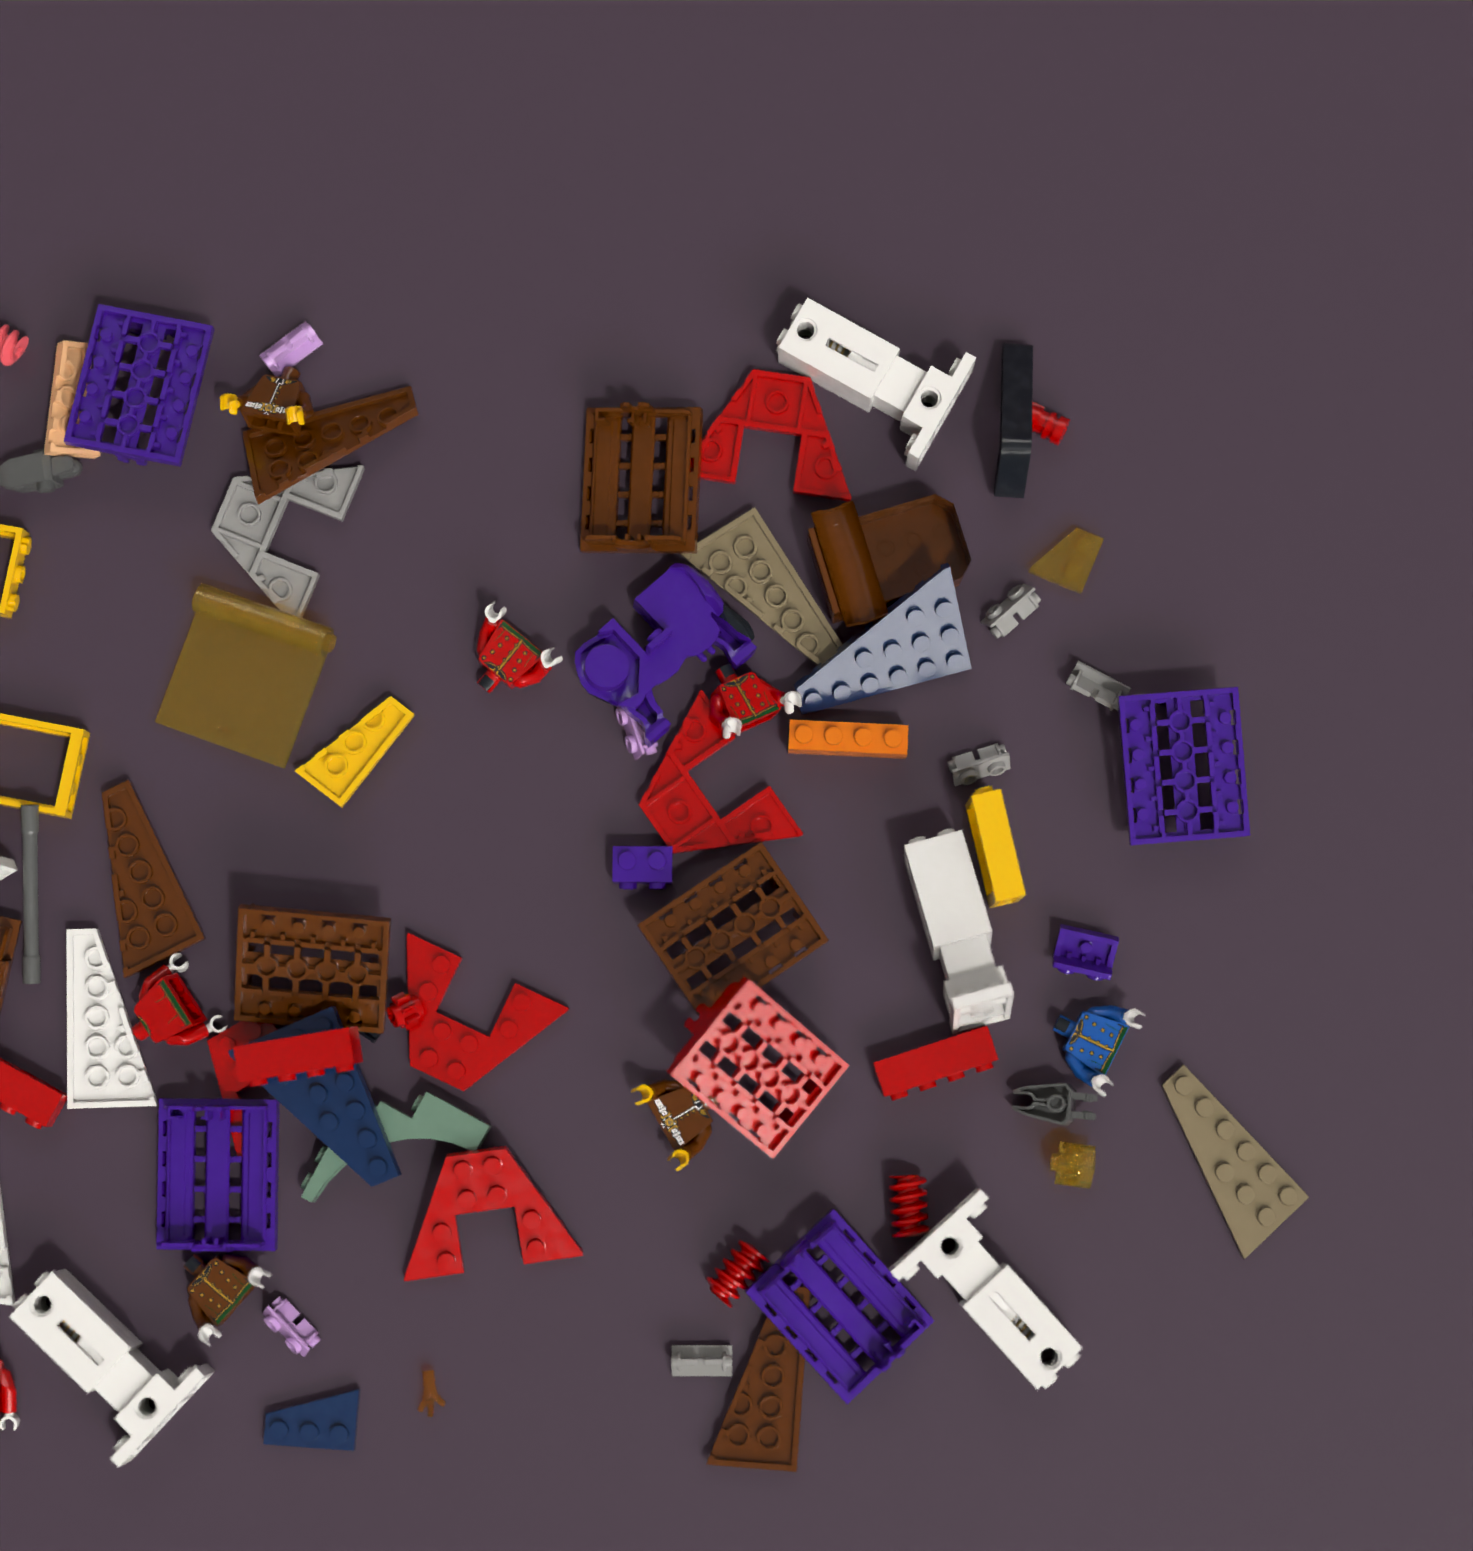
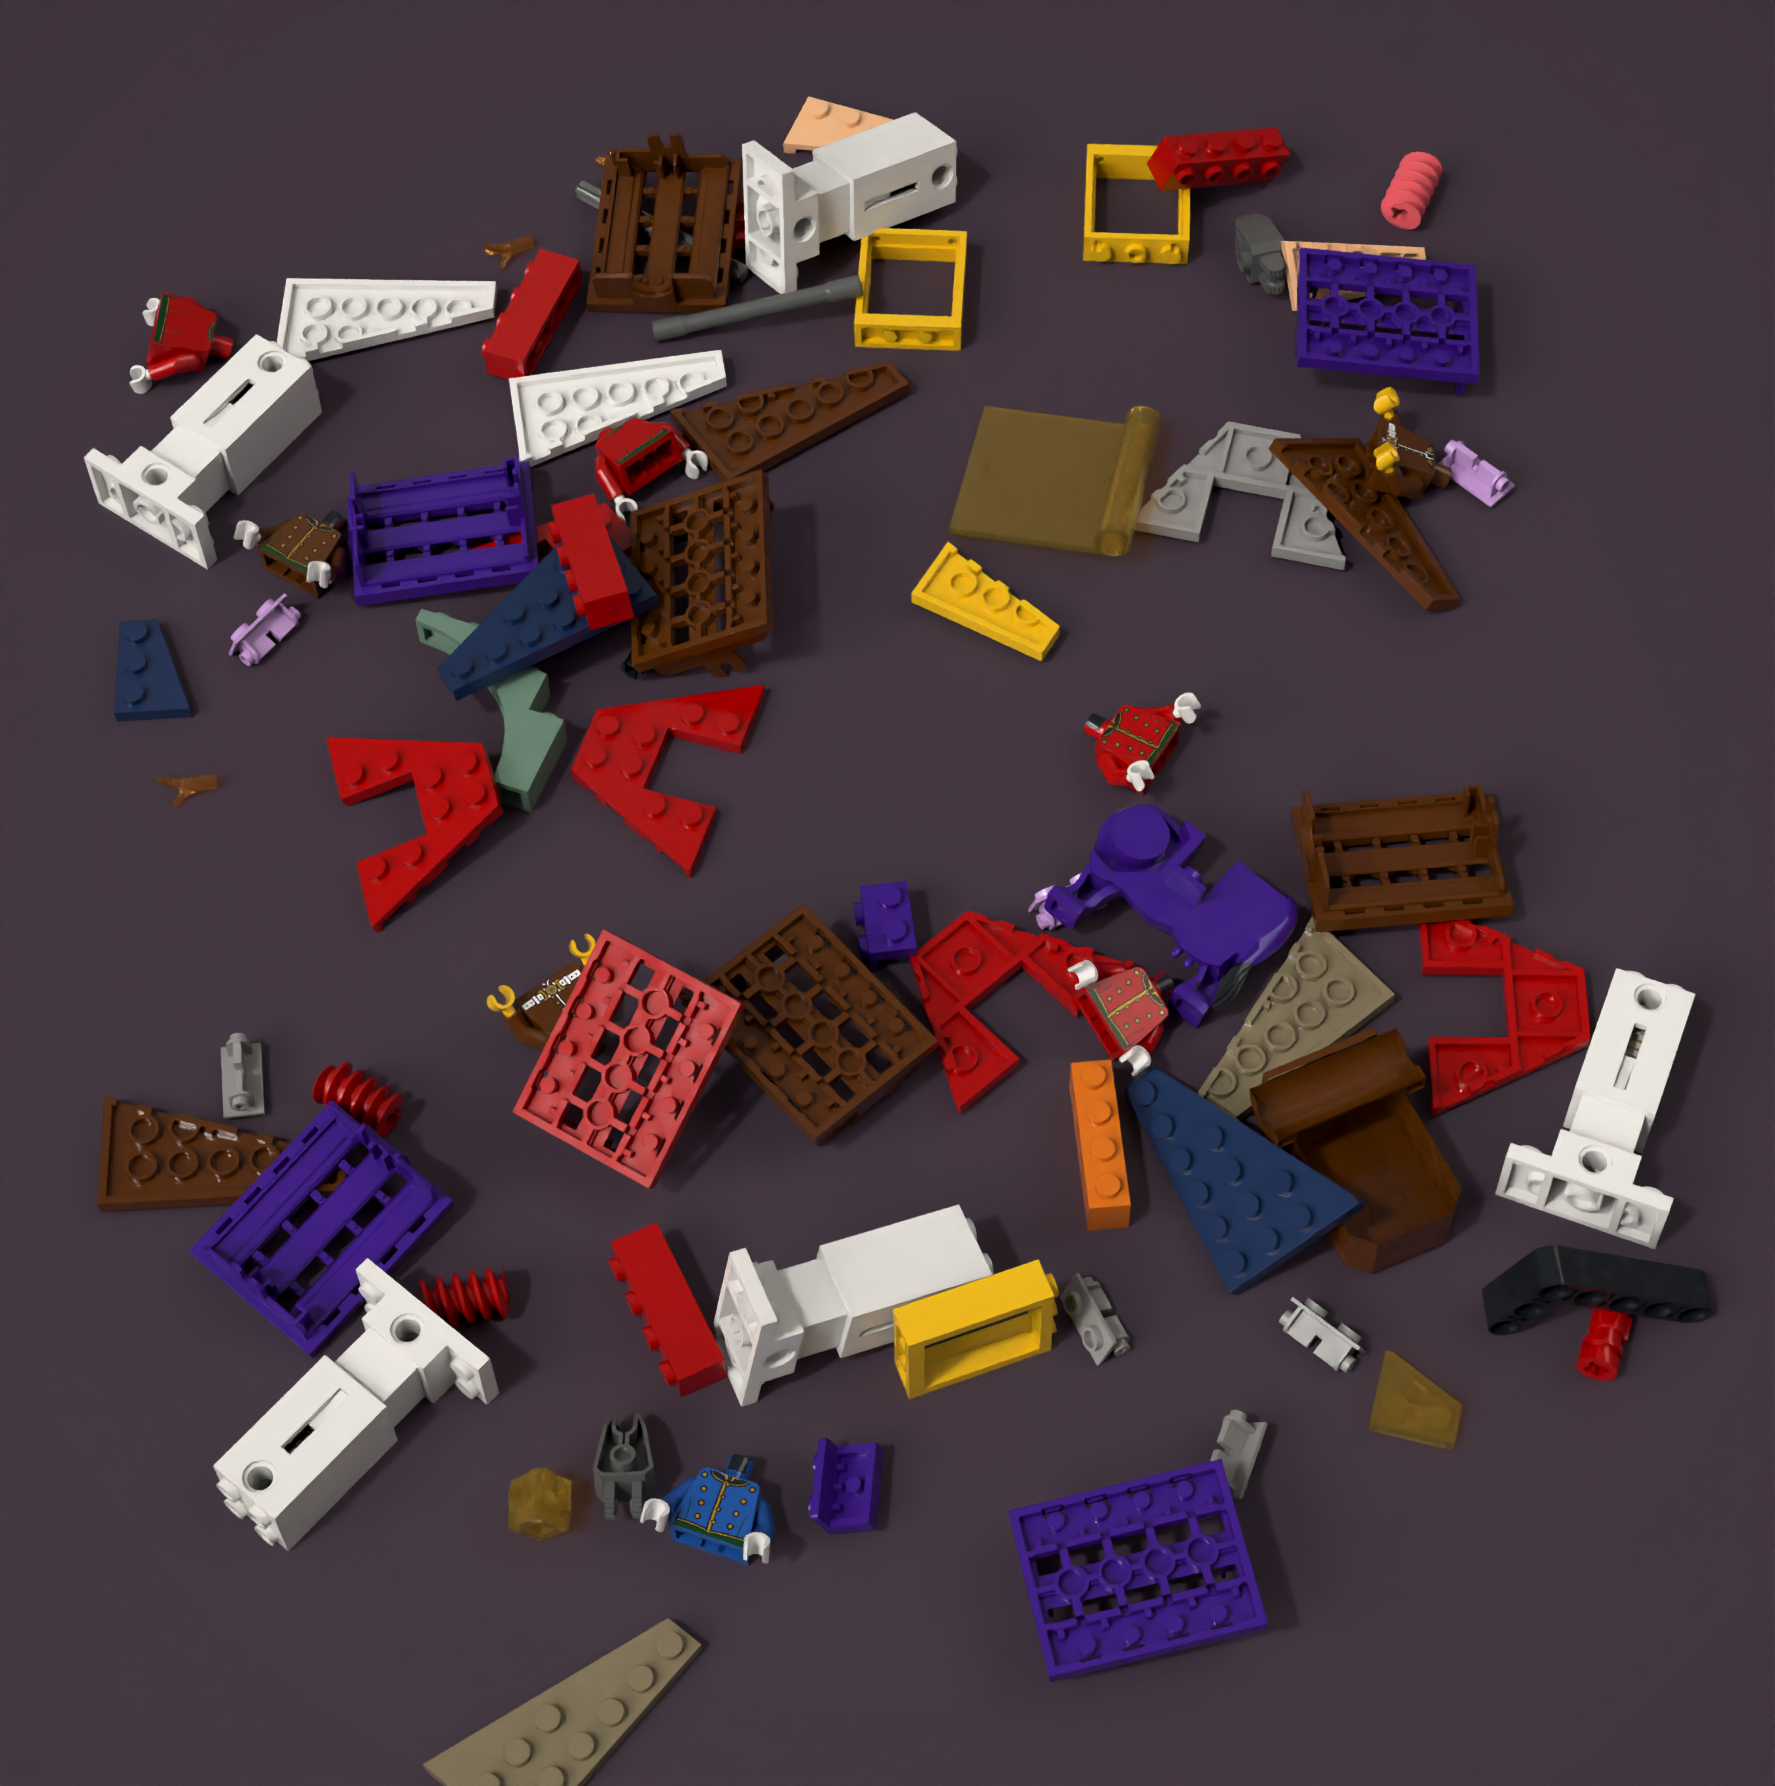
camera: 80 degrees right, 25 degrees down
red gear [386,992,424,1031] -> none

